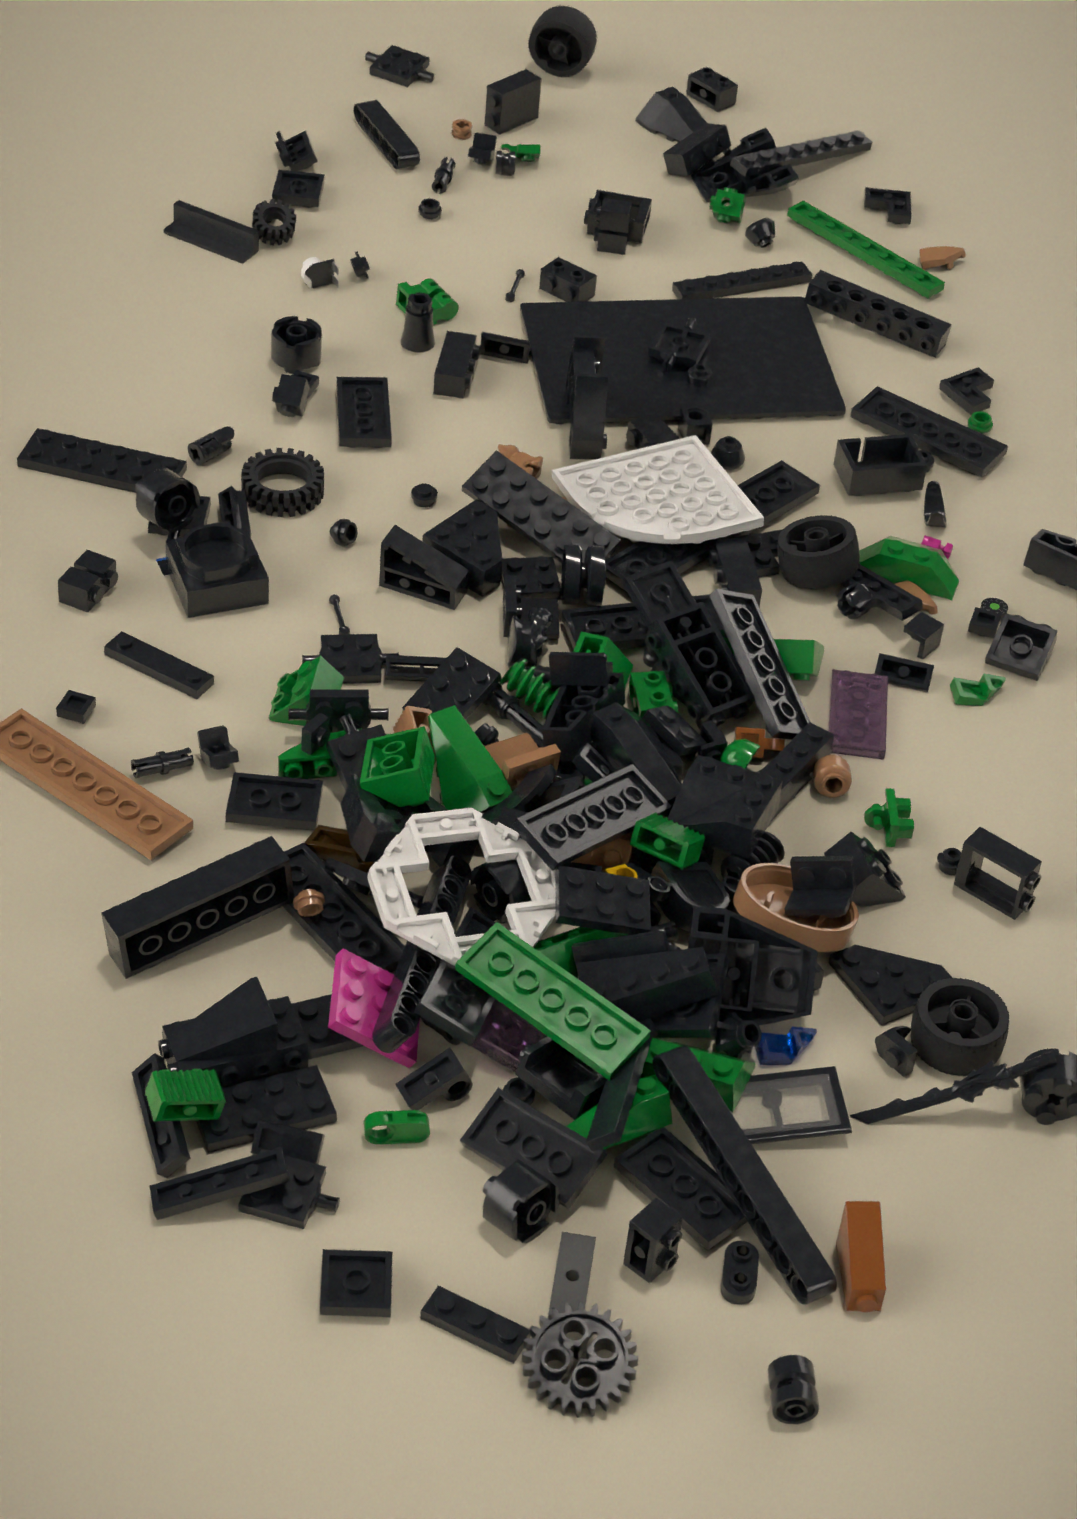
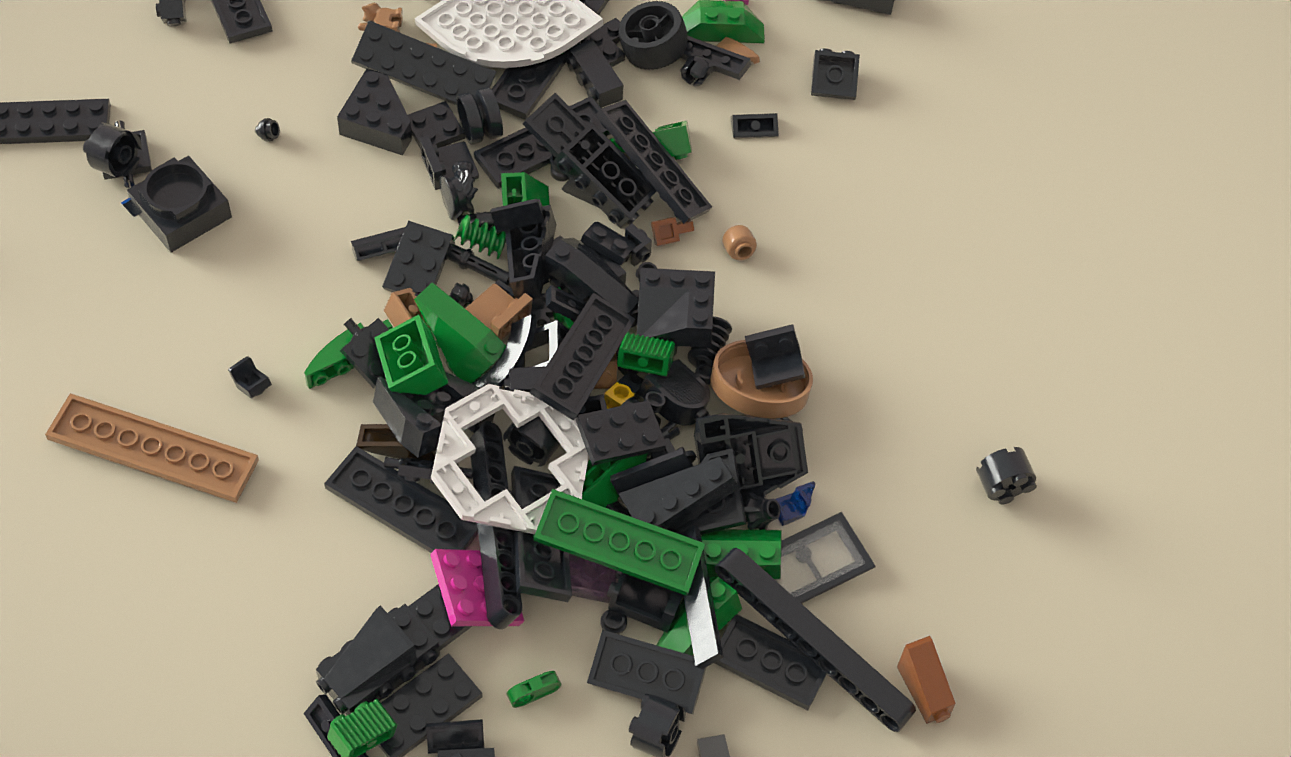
camera: 20 degrees left, 15 degrees up
black plate [56,690,96,724] -> none
black piece [58,550,118,612] -> none
black brick [101,836,294,979] -> none
black plate [104,631,214,699] -> none
black pin [131,747,194,779] -> none
black hinge [187,426,235,465] -> none
black piece [218,486,251,538] -> none
black plate [225,772,323,830] -> none
black tyre [241,448,324,517] -> none
green slope [268,655,344,726] -> none
black plate [288,689,389,733] -> none
medium nougat plate [293,889,325,916] -> none
black plate [301,713,330,755] -> none
black plate [302,634,399,684] -> none
black hinge [329,594,350,635] -> none
black wedge [379,525,469,610] -> none
black plate [395,1047,473,1111] -> none
black plate [411,483,438,507] -> none
black brick [623,1197,683,1284] -> none
green brick [628,671,678,726] -> none
green hair [721,739,760,769] -> none
black plate [721,1241,759,1305] -> none
black wedge [757,722,834,820] -> none
black slope [824,832,906,907] -> none
clear purple plate [828,669,888,760] -> none
black plate [828,945,953,1026] -> none
black sword [850,1051,1057,1124] -> none
green hips [864,788,914,847] -> none
black plate [875,1026,918,1077] -> none
black panel [903,612,944,660] -> none
black wheel [910,978,1009,1076] -> none
black plate [937,848,961,875] -> none
green slope [949,673,1006,706] -> none
black window [954,826,1042,920] -> none
black plate [968,607,1002,639] -> none
black tile [980,598,1008,622] -> none

